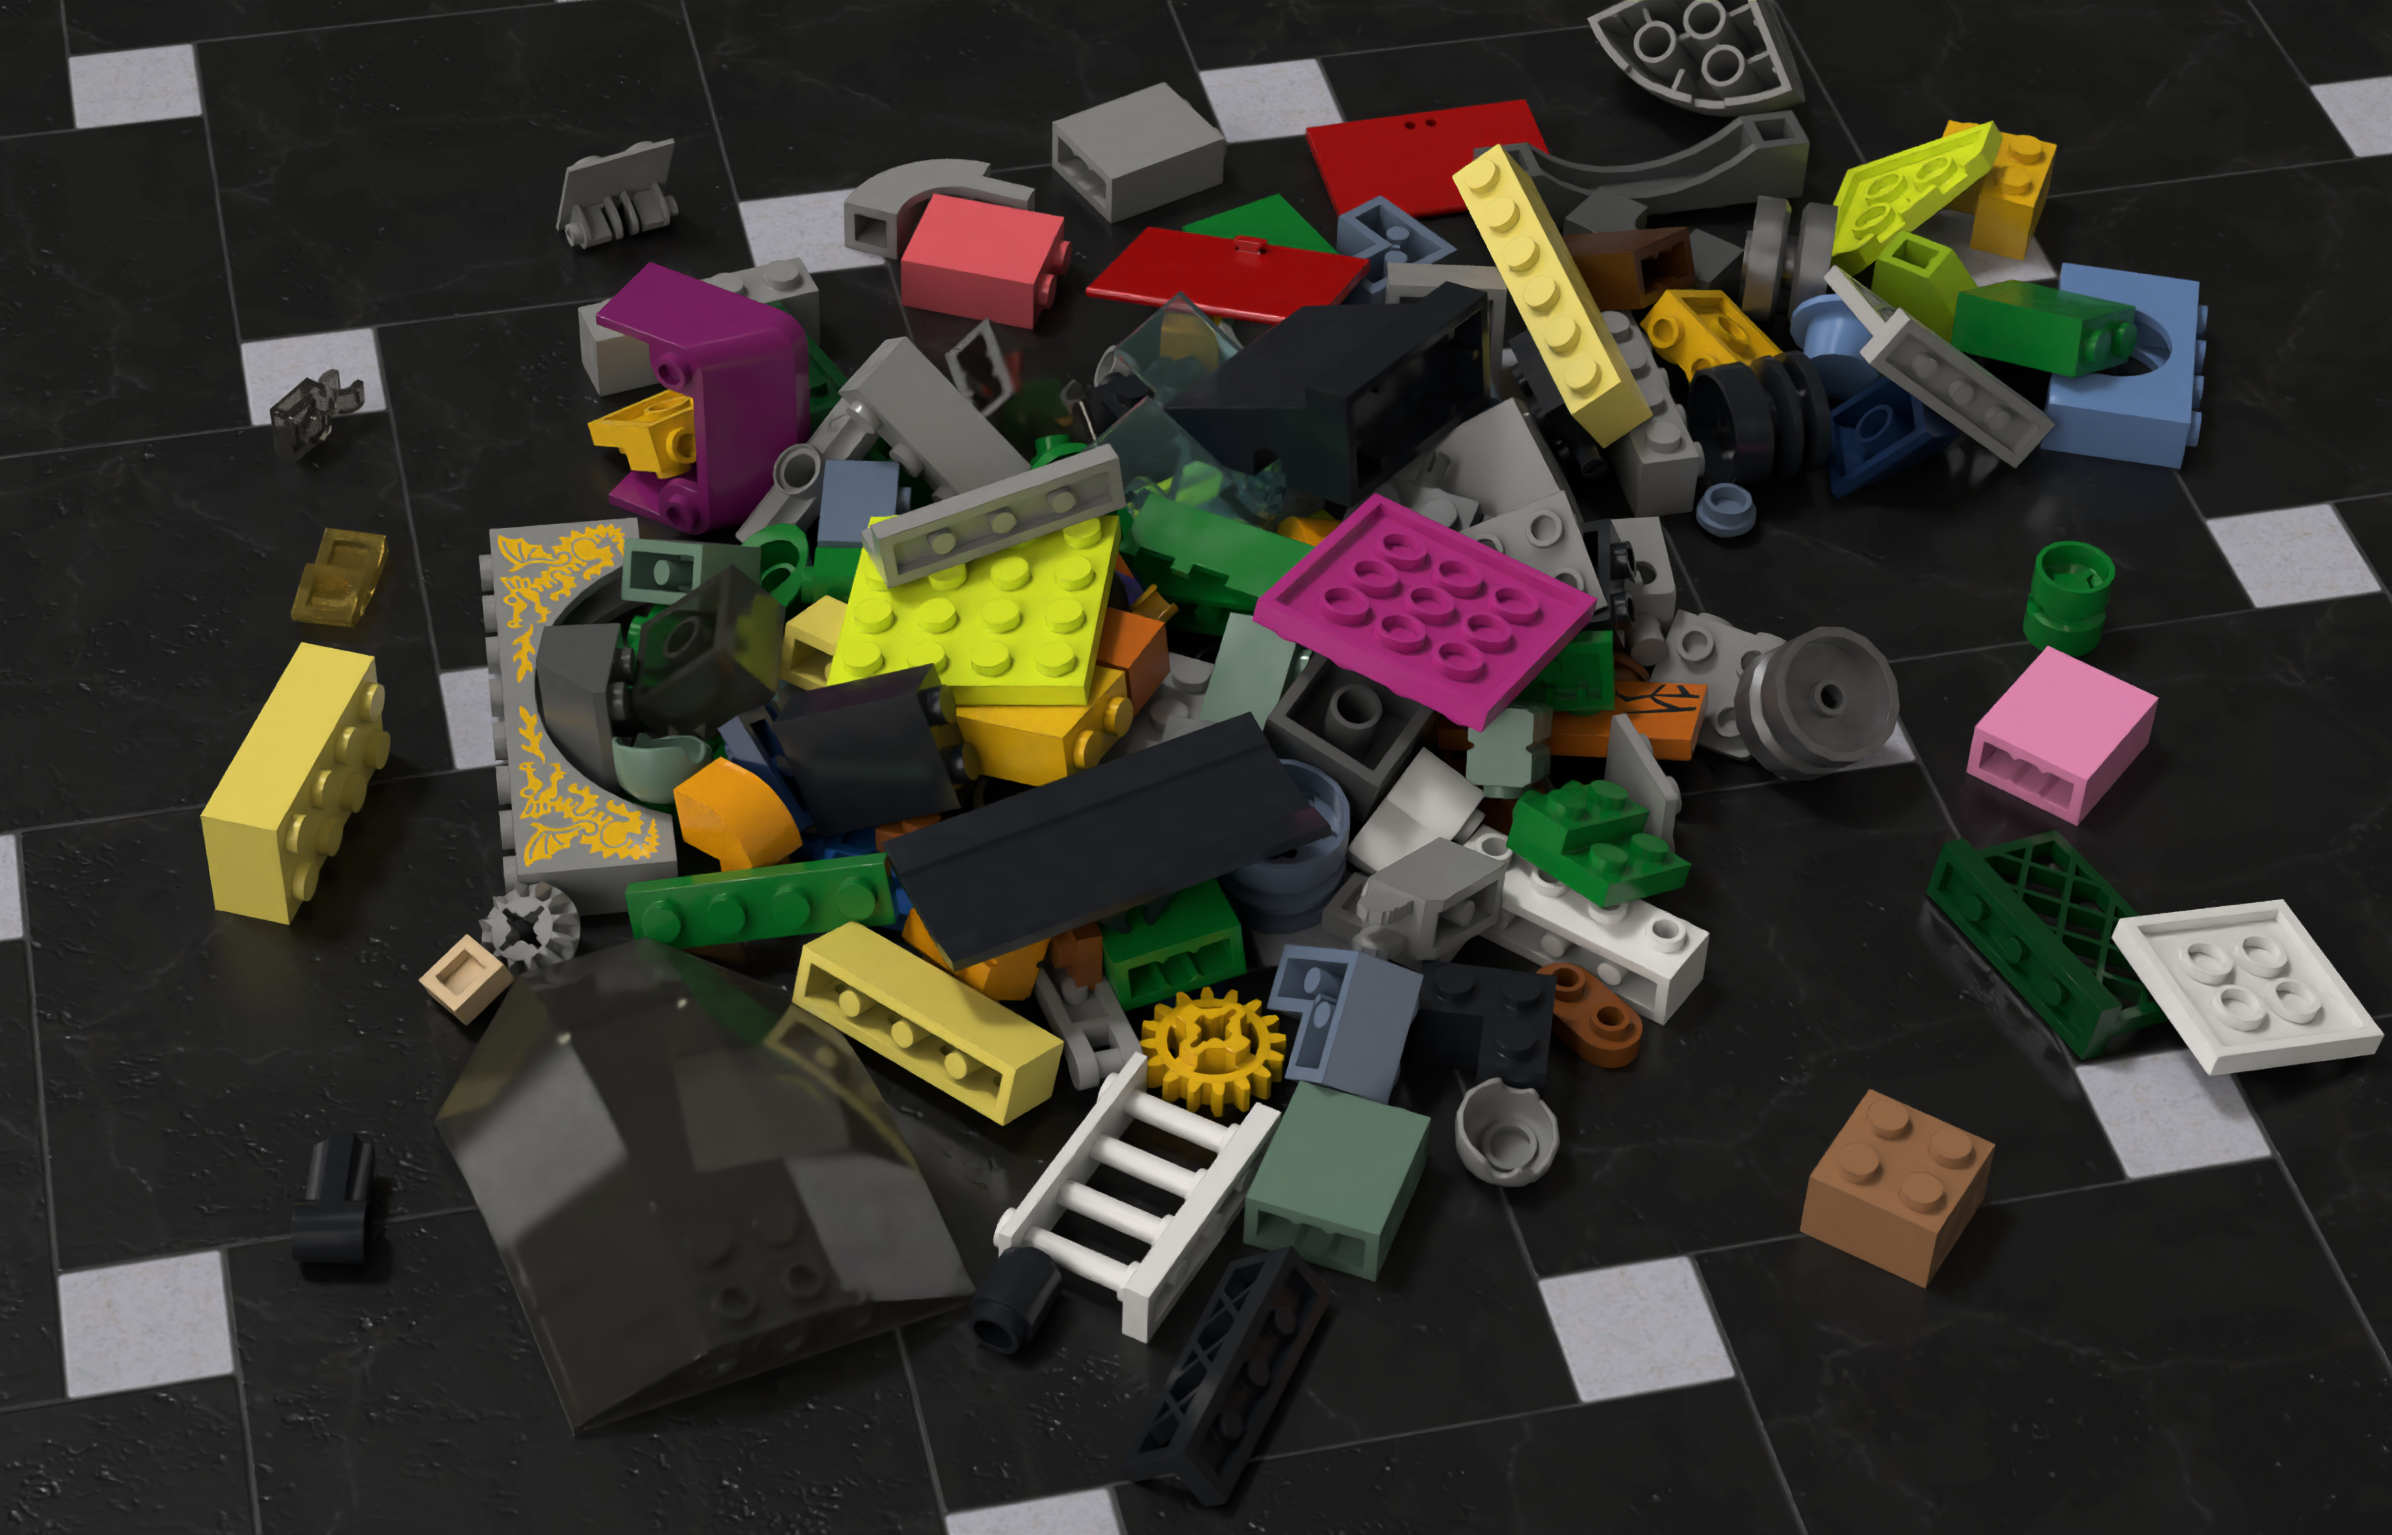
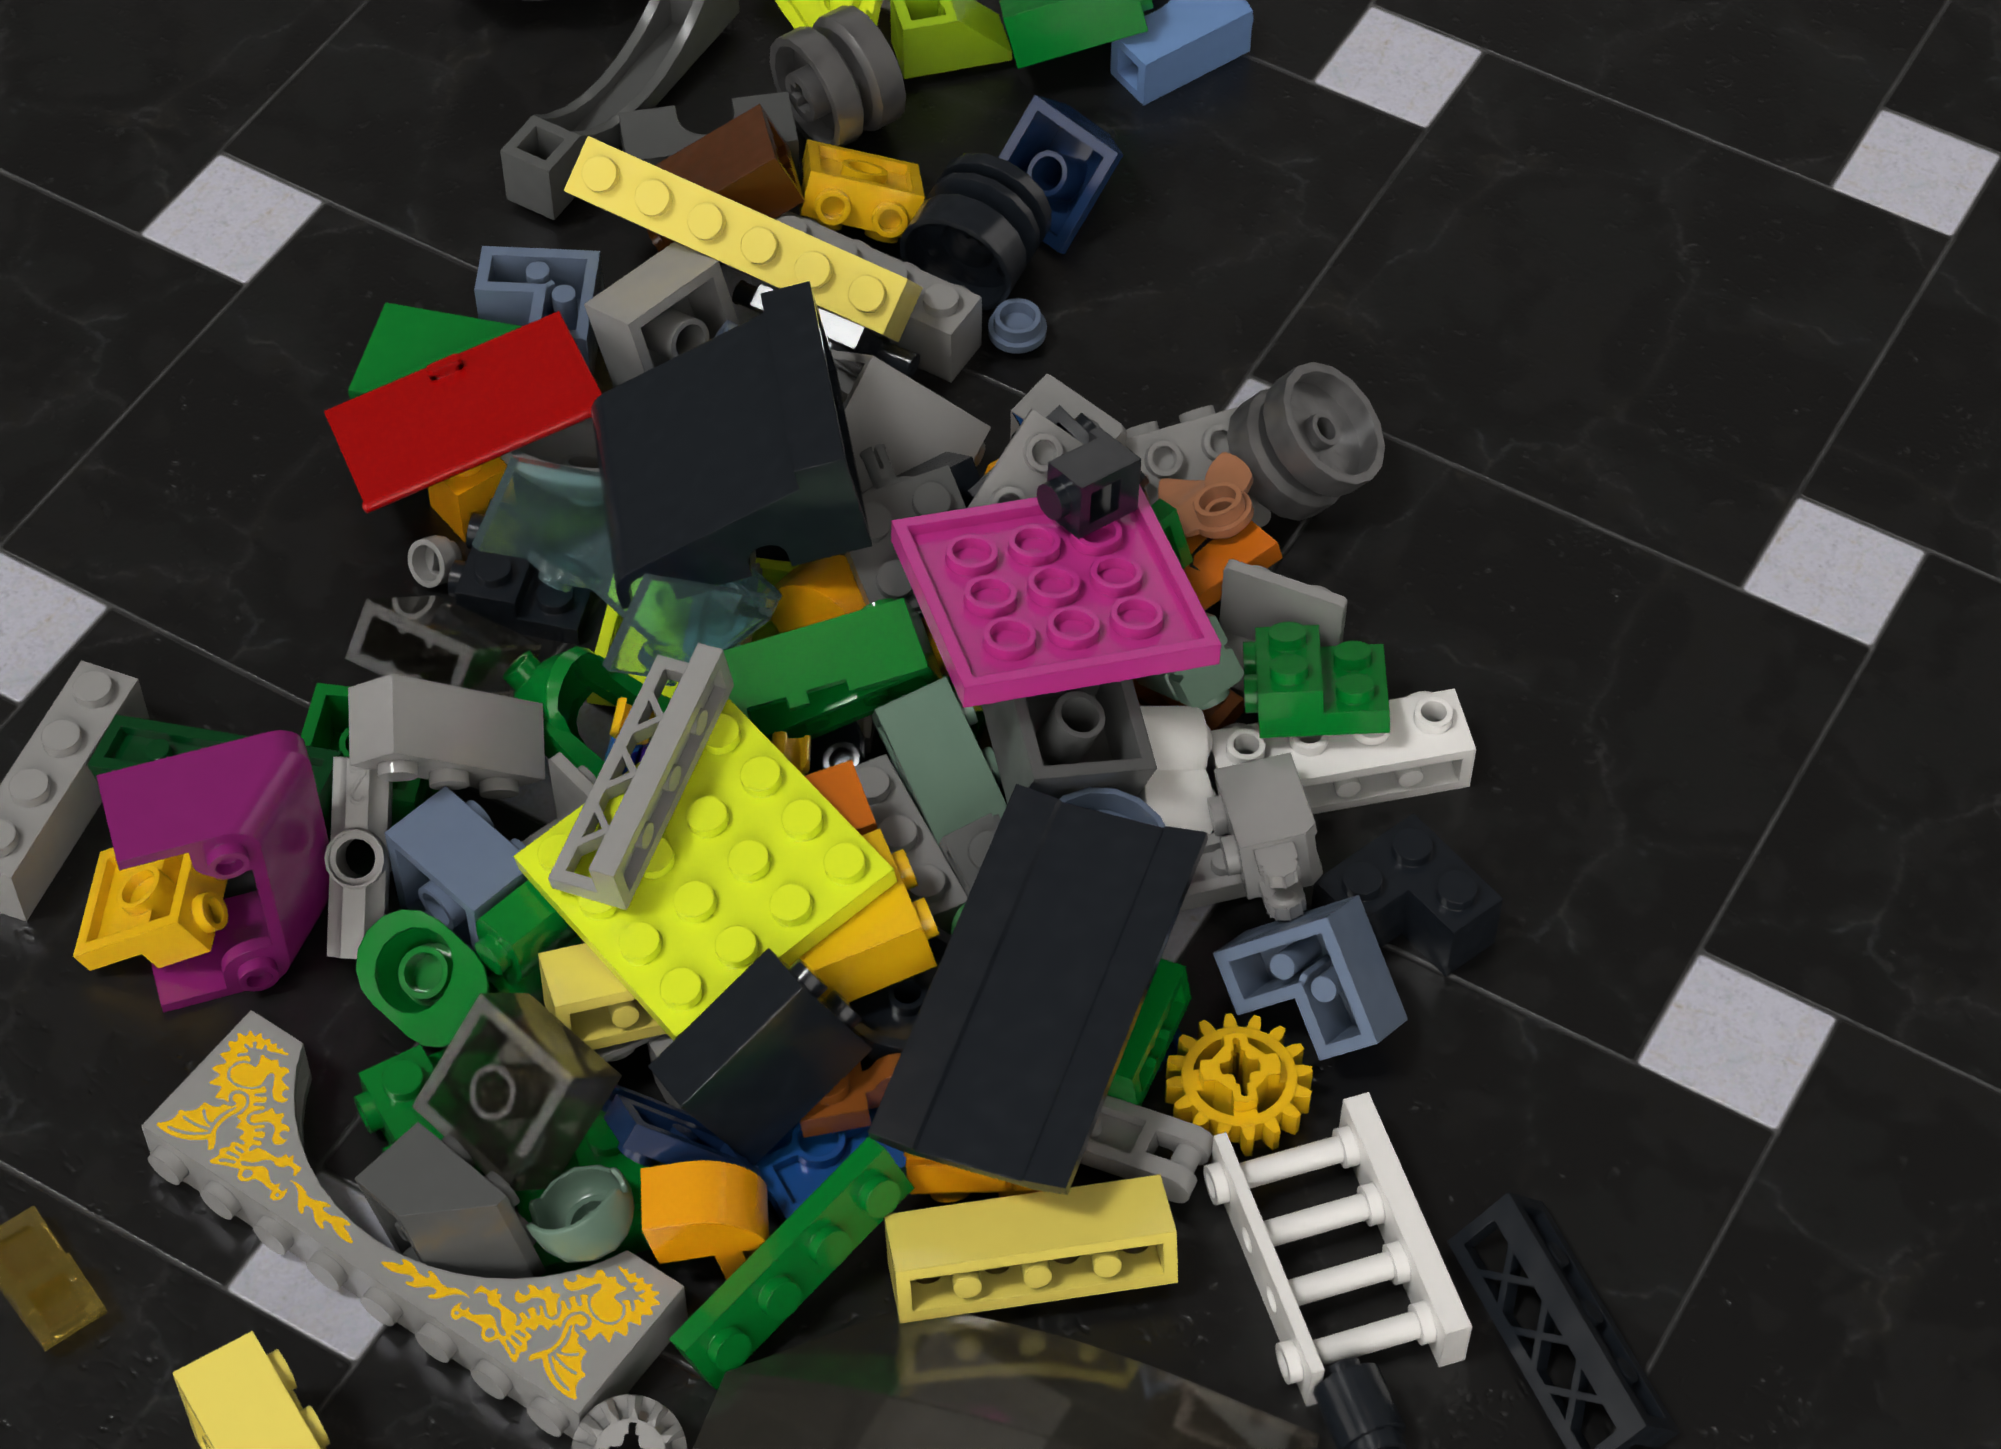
camera: 45 degrees left, 10 degrees up
sand green brick [621,538,761,610] -> none
light grey arch [844,159,1035,260] -> none
coral brick [901,193,1072,330] -> none
light grey brick [1052,82,1227,224] -> none
sand green brick [1243,1080,1431,1282] -> none
red container [1305,99,1550,219] -> none
light grey hair [1455,1078,1560,1187] -> none
dark orange plate [1536,963,1643,1068] -> none
medium blue piece [1790,294,1881,400] -> none
medium nougat brick [1800,1089,1996,1289] -> none
light grey fence [1823,265,2055,469] -> none
dark green fence [1926,830,2169,1060] -> none
bright pink brick [1966,646,2159,826] -> none
green wheel [2023,541,2115,657] -> none
white plate [2111,899,2384,1076] -> none
none -> black brick [1037,427,1141,539]
none -> nougat plate [1158,452,1254,539]

